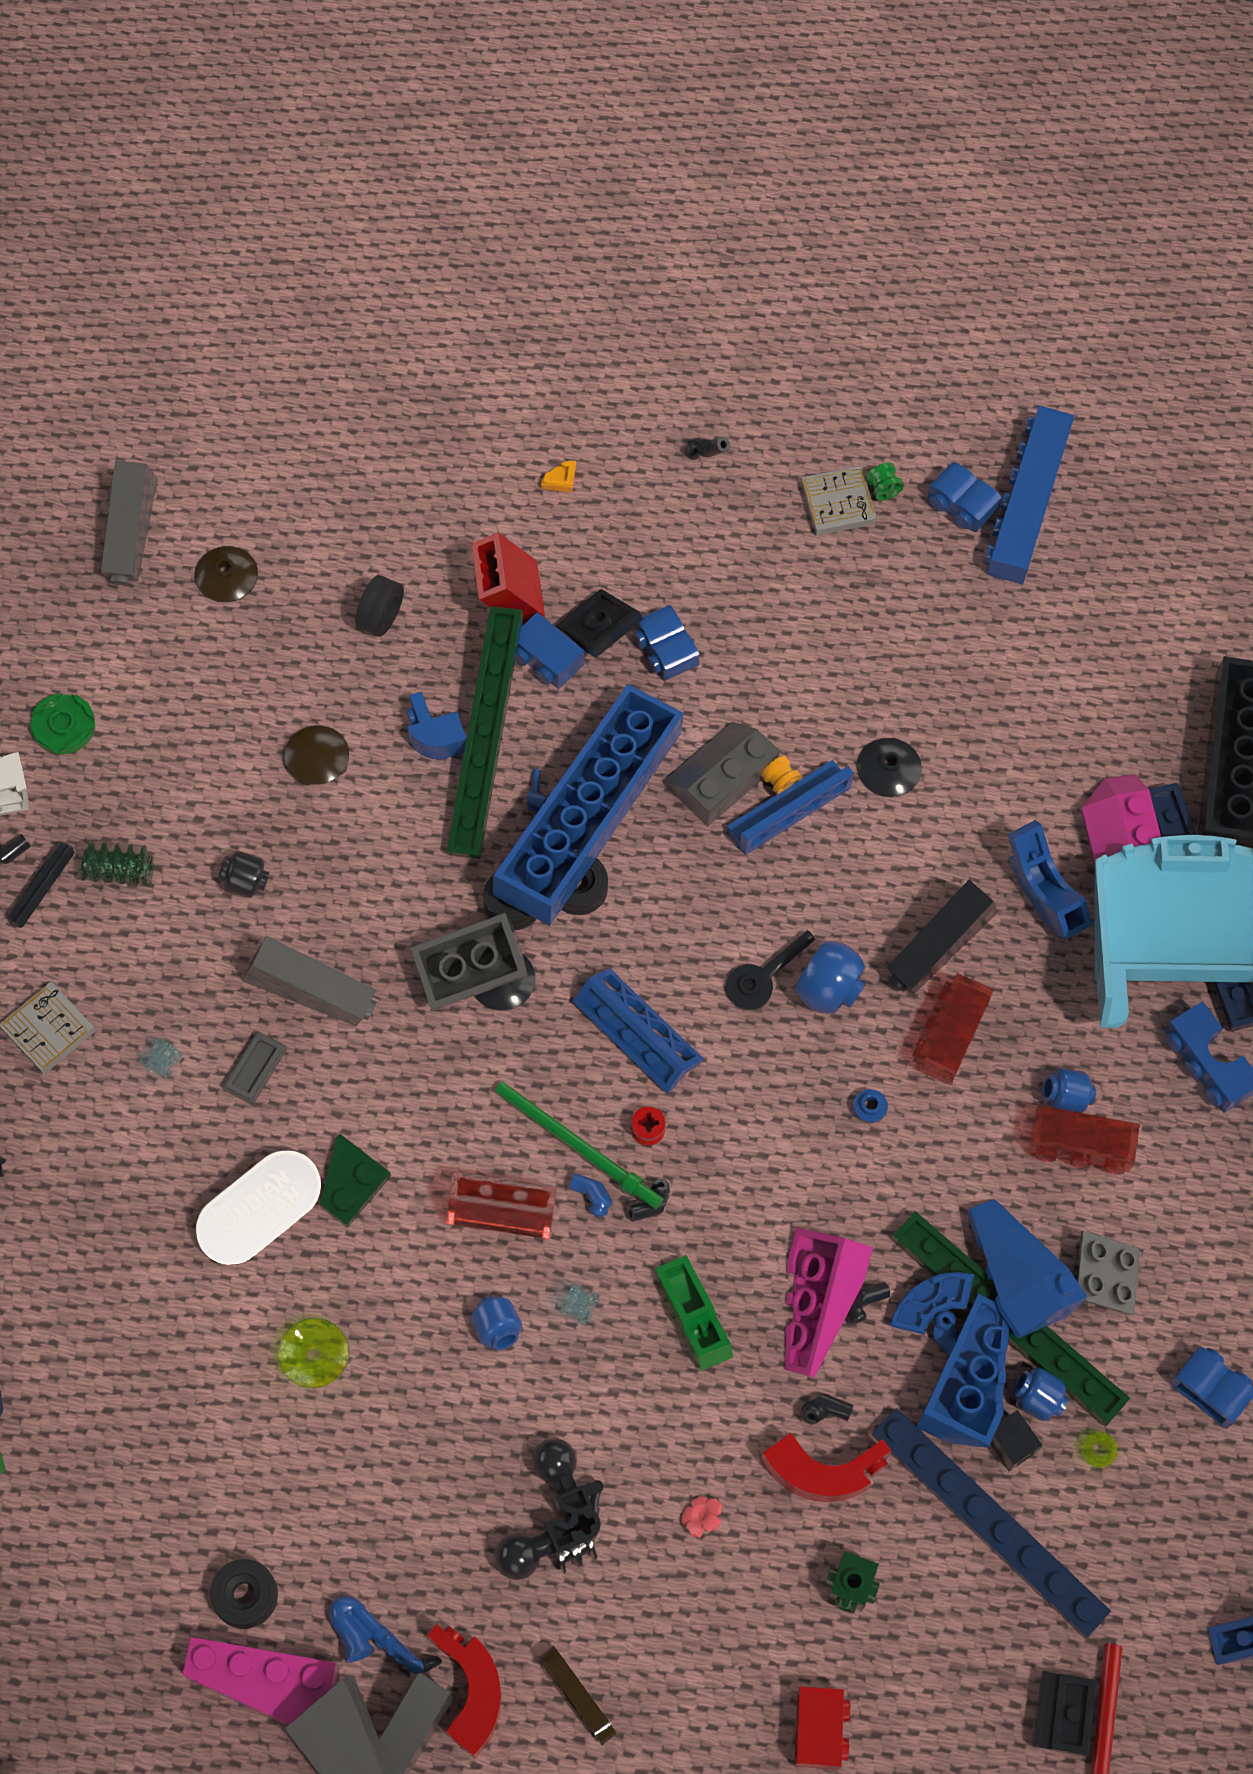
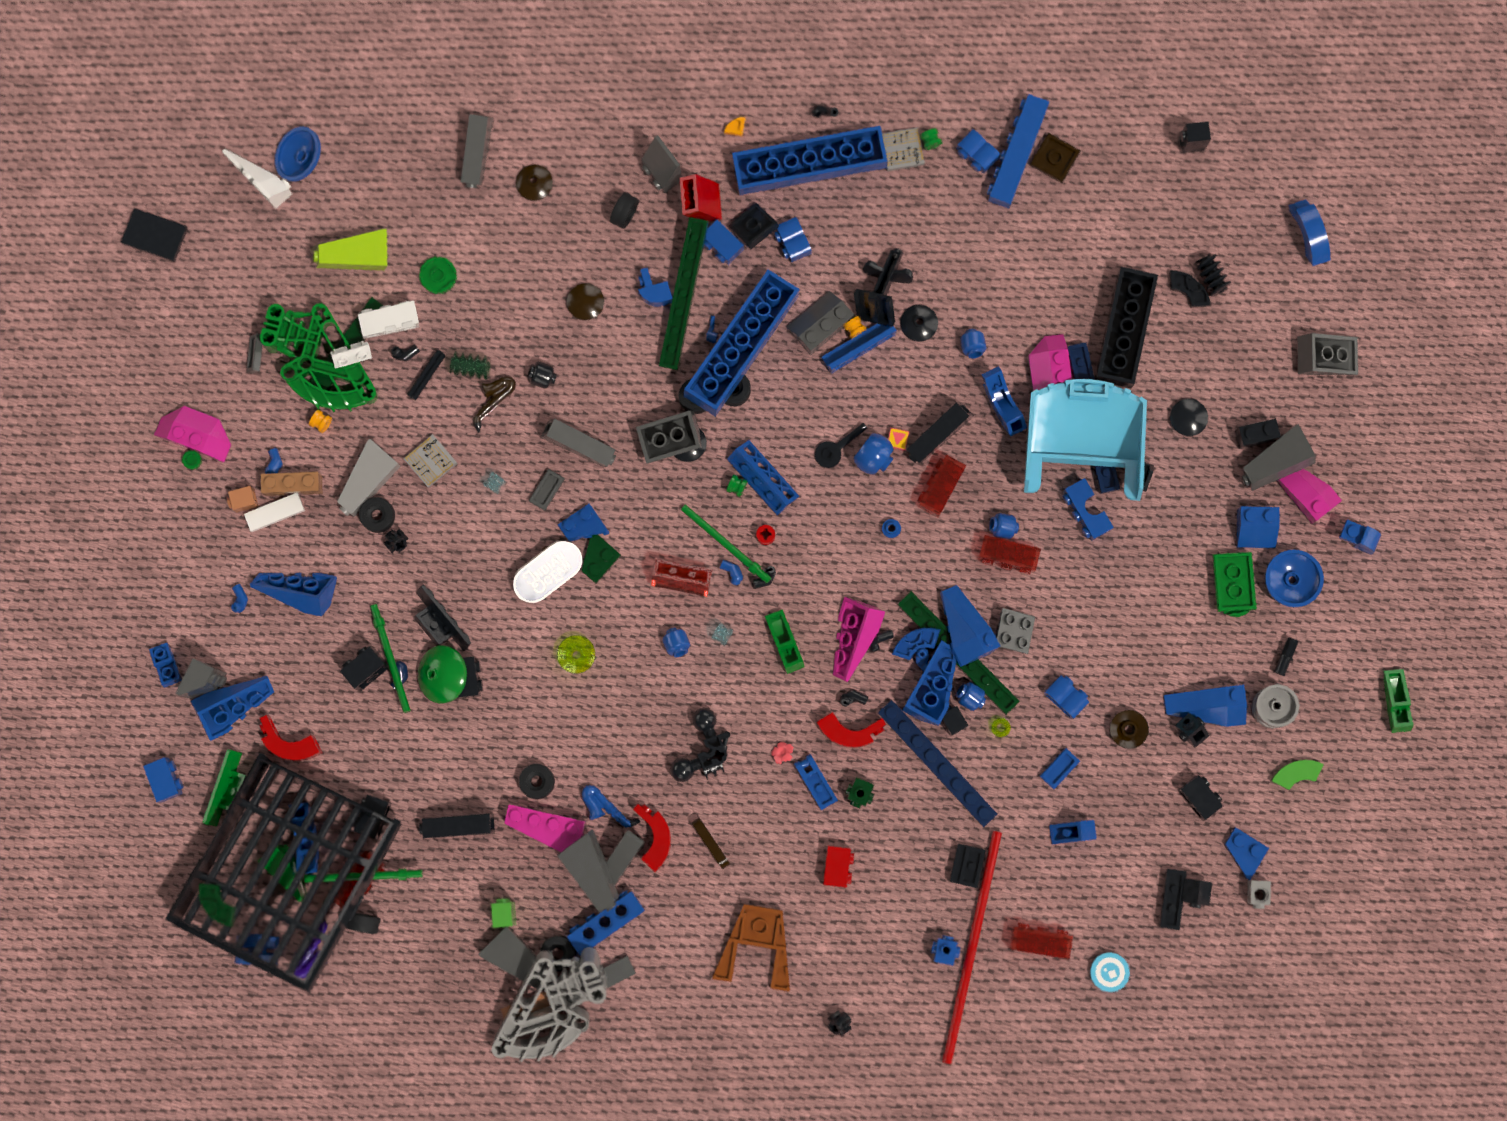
camera: 10 degrees right, 15 degrees up
none -> black bracket [414,585,471,651]
none -> green dish [417,646,467,704]
none -> black slope [419,813,495,838]
none -> black brick [457,657,483,699]
none -> dark brown piece [473,376,516,433]
none -> blue wing [558,503,609,541]
none -> dark grey slope [641,135,682,194]
none -> green wheel [726,475,748,497]
none -> blue brick [732,126,888,195]
none -> blue plate [794,754,838,810]
none -> black piece [854,248,913,327]
none -> tile [888,428,909,451]
none -> blue head [960,329,987,359]
none -> dark brown tile [1029,132,1081,183]
none -> blue tile [1039,748,1080,790]

